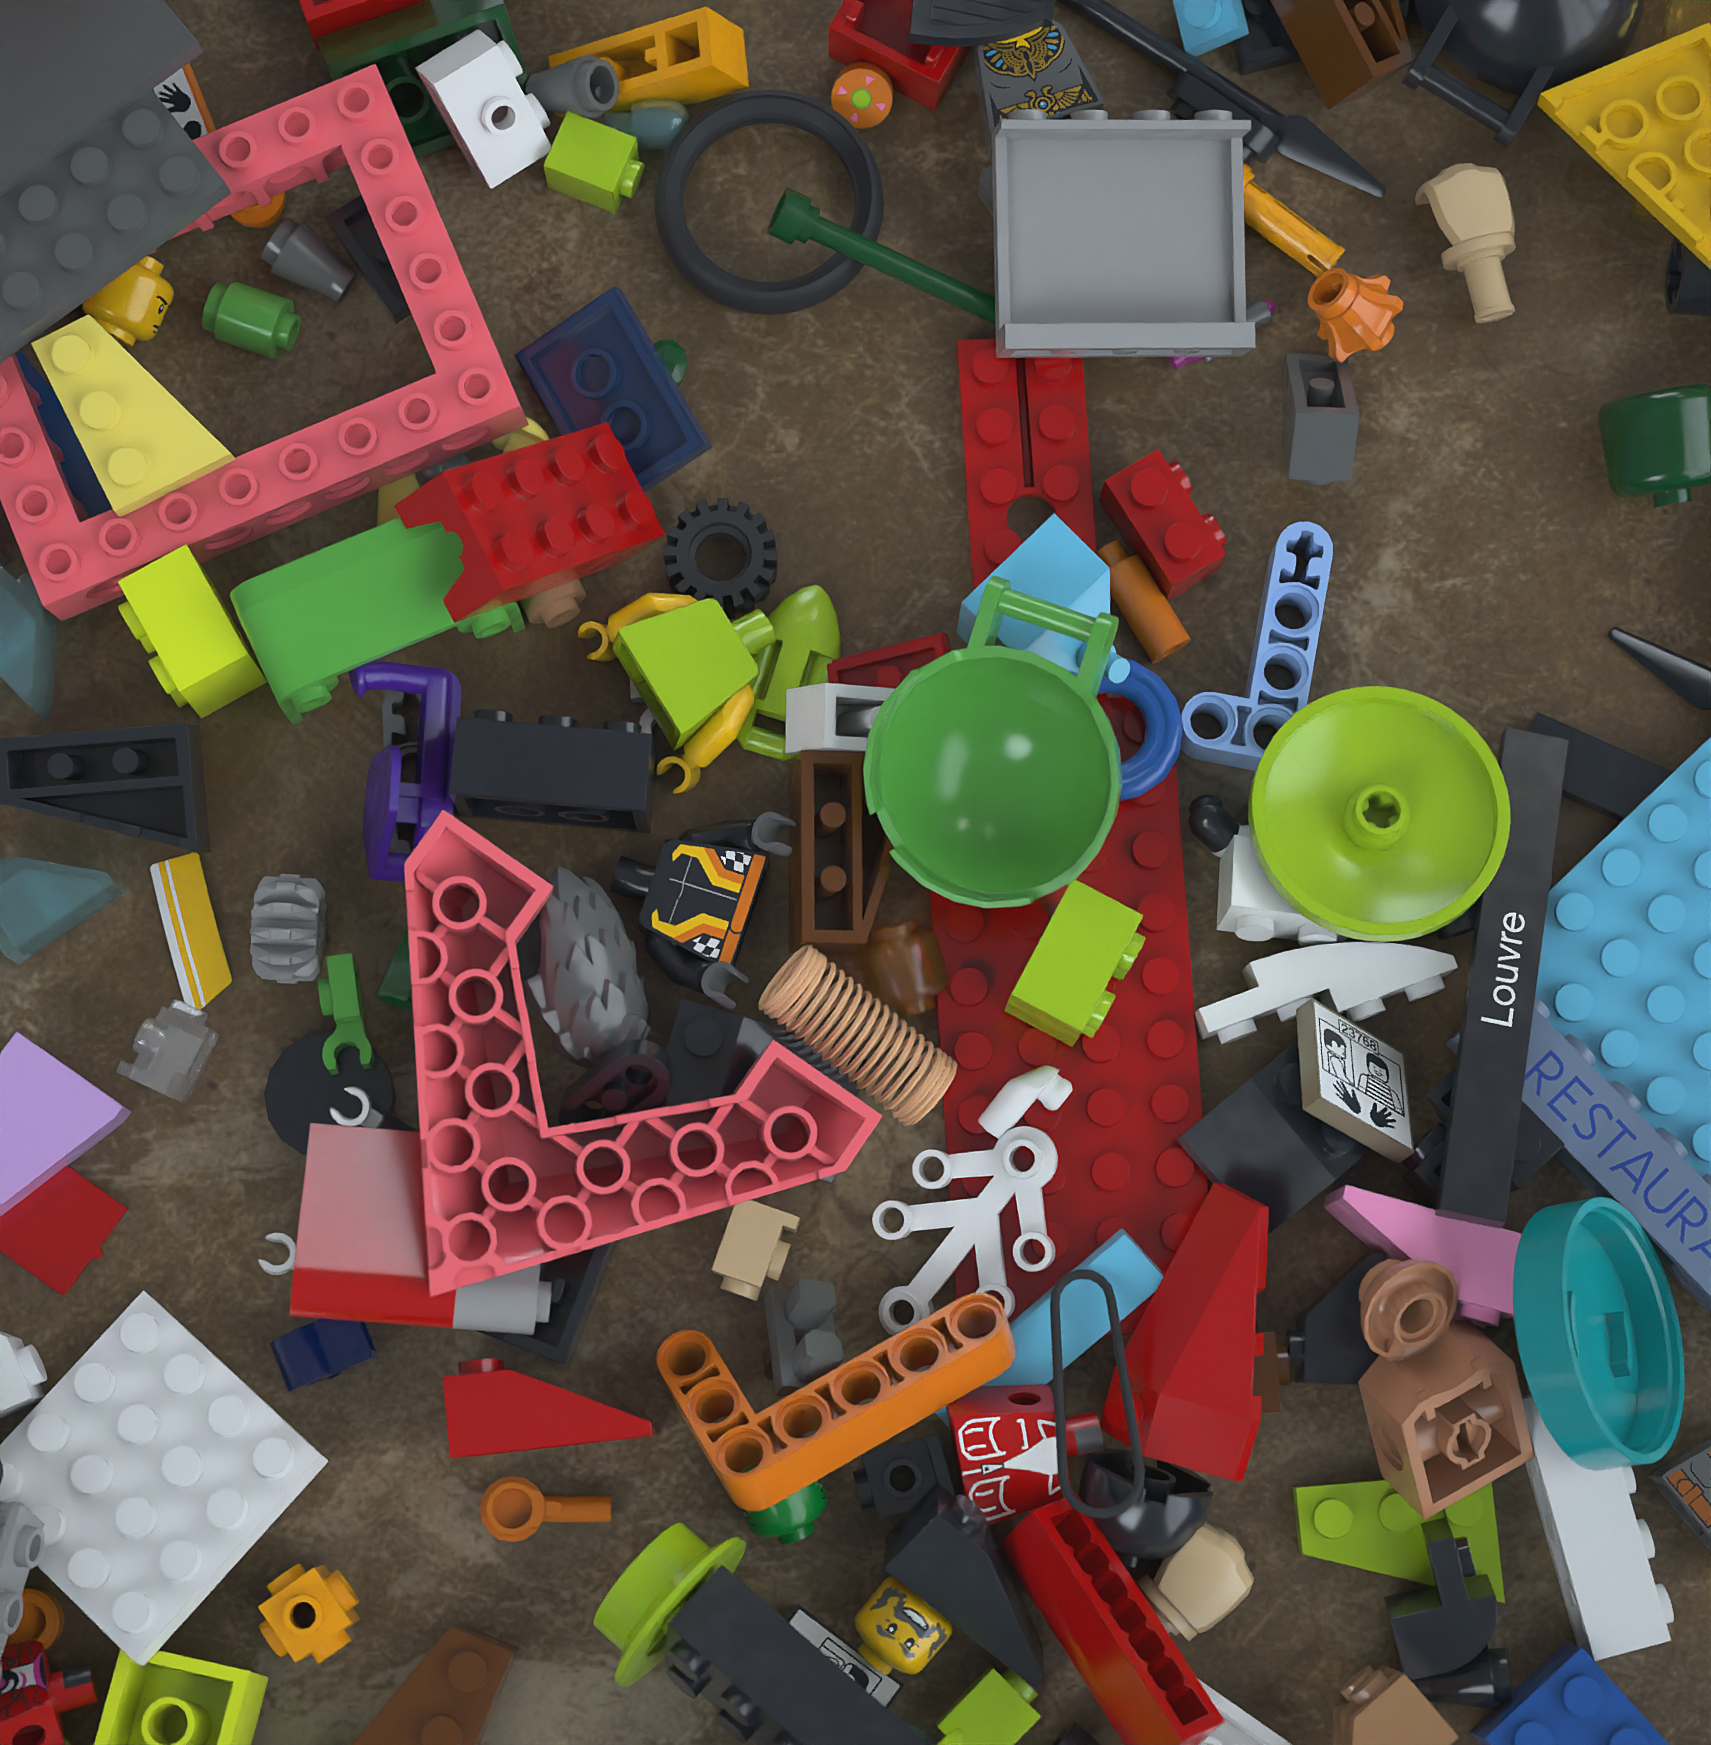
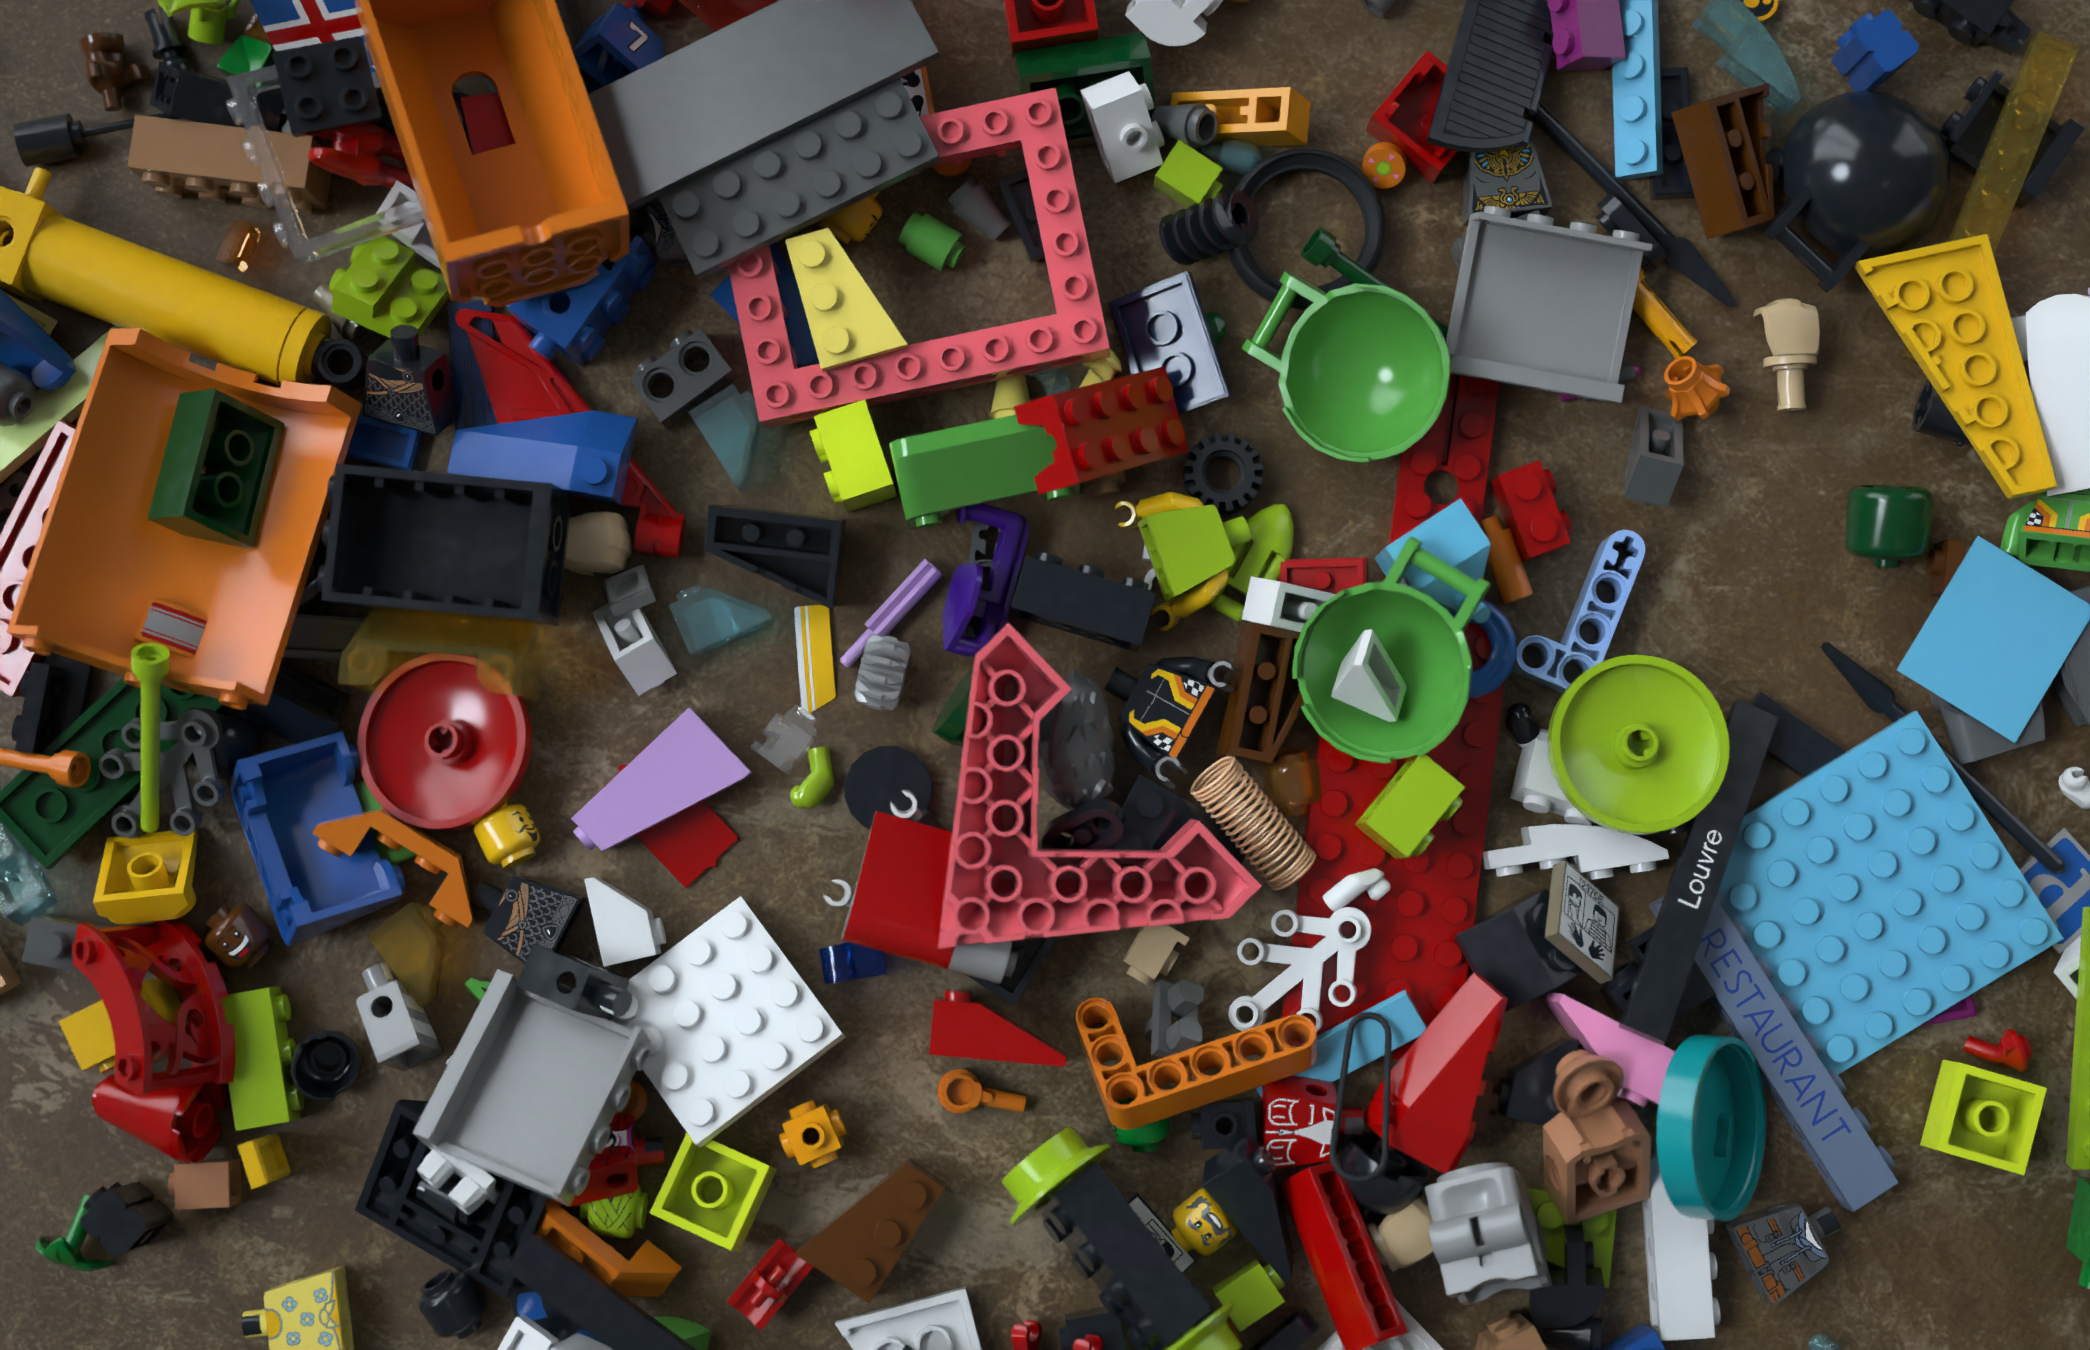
camera: 10 degrees right, 5 degrees up
bright green plate [318,953,374,1075] -> none
none -> lime arm [790,746,834,809]
none -> lavender axle [840,558,943,668]
none -> black piece [1159,190,1259,266]
none -> bright green windscreen [1242,270,1451,463]
none -> white slope [1331,629,1407,722]
none -> light grey piece [1425,1162,1552,1305]

